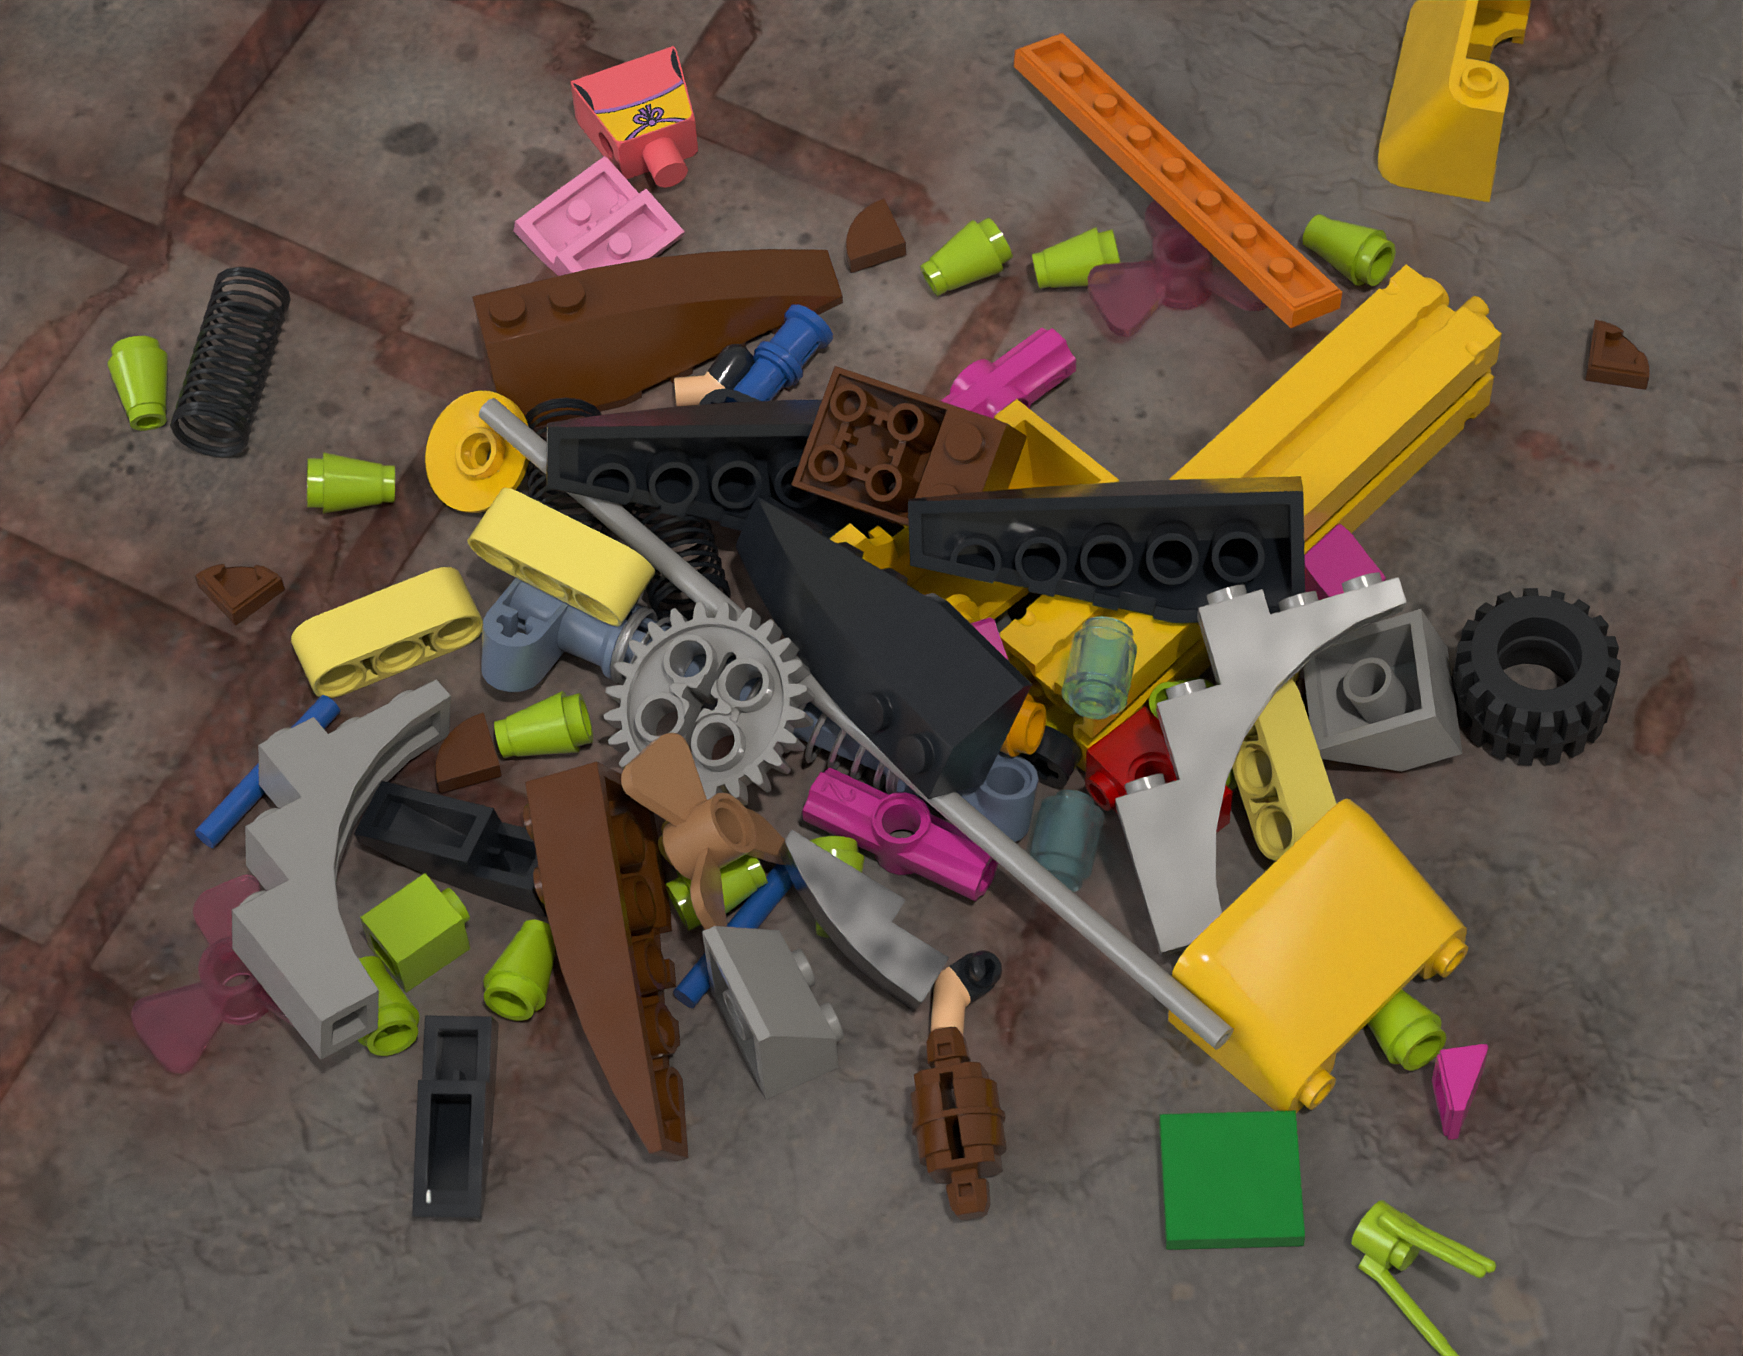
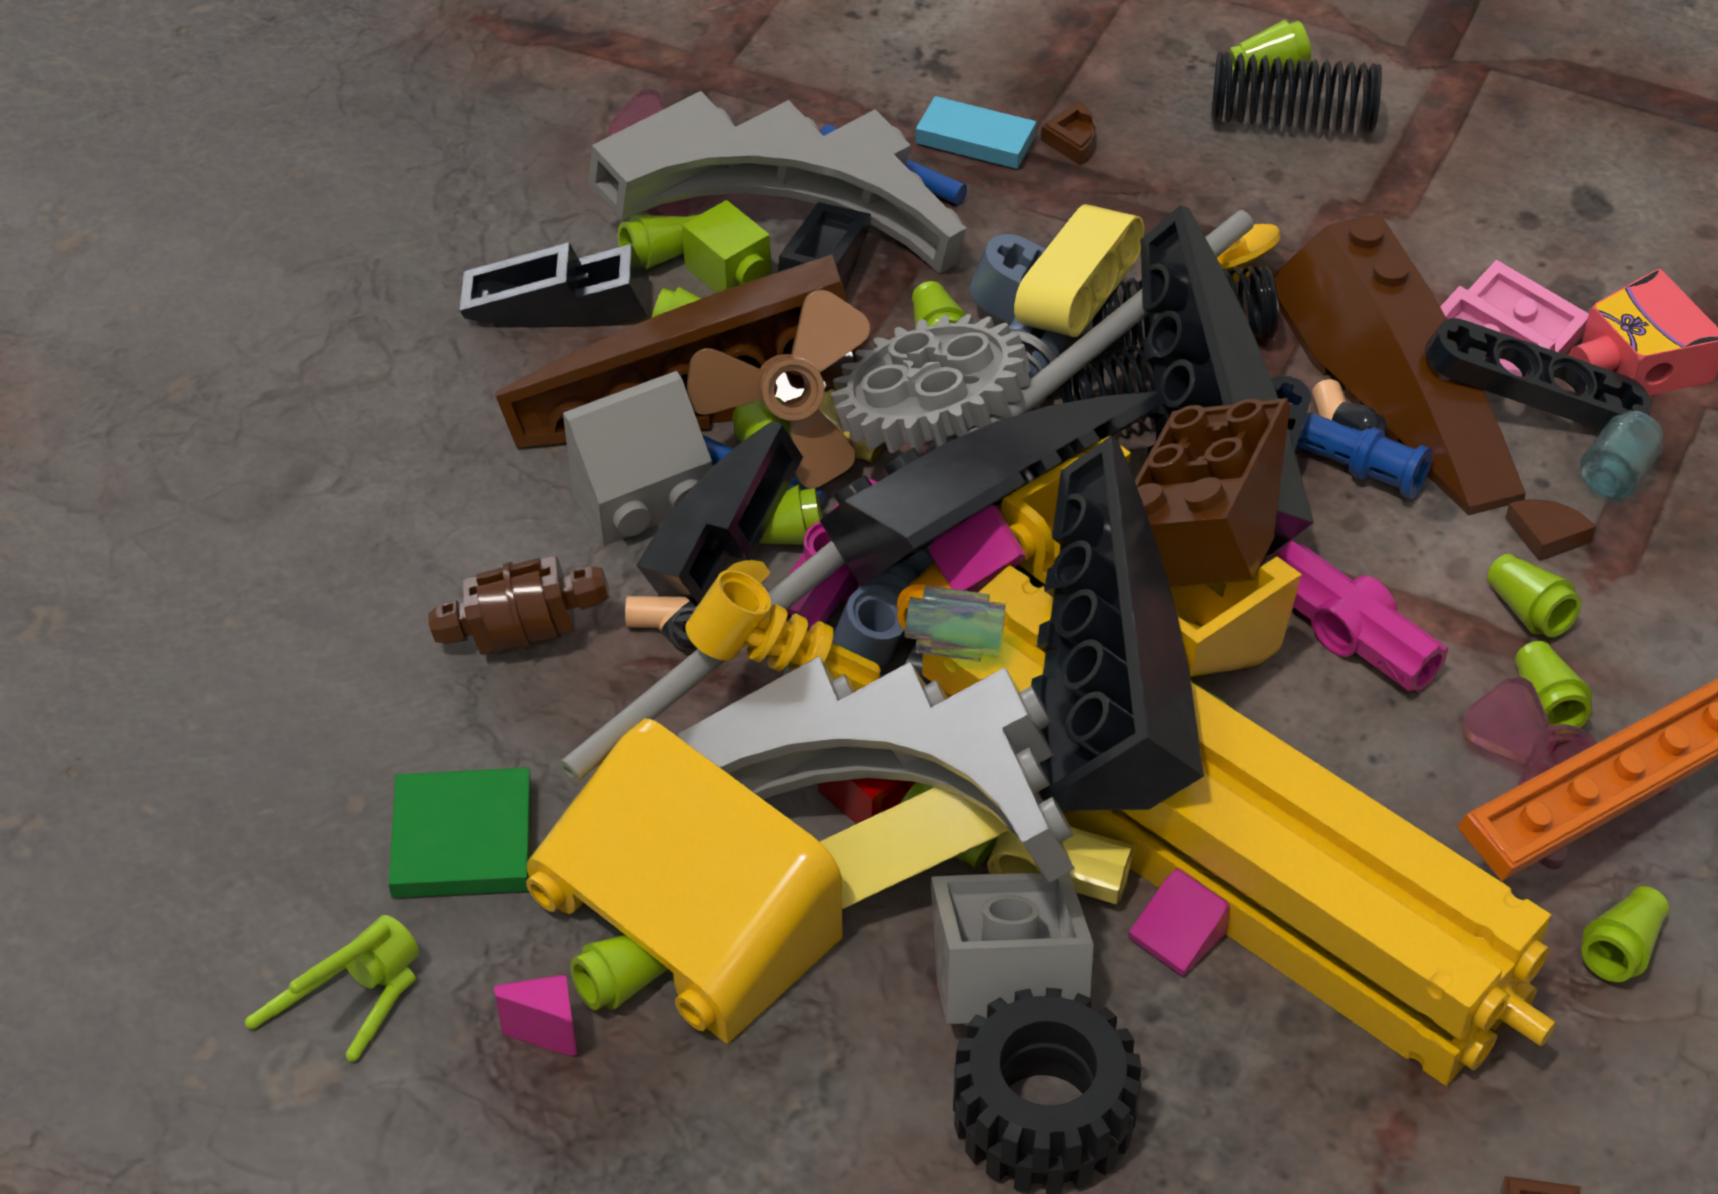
camera: 85 degrees right, 10 degrees down
light yellow beam [291,567,483,698] -> none
lime cone [307,452,395,514] -> none
reddish brown tile [435,712,502,793] -> none
none -> yellow piece [686,560,881,691]
none -> medium azure tile [915,96,1037,169]
none -> black beam [1424,318,1652,436]
none -> clear light blue brick [1580,411,1663,499]

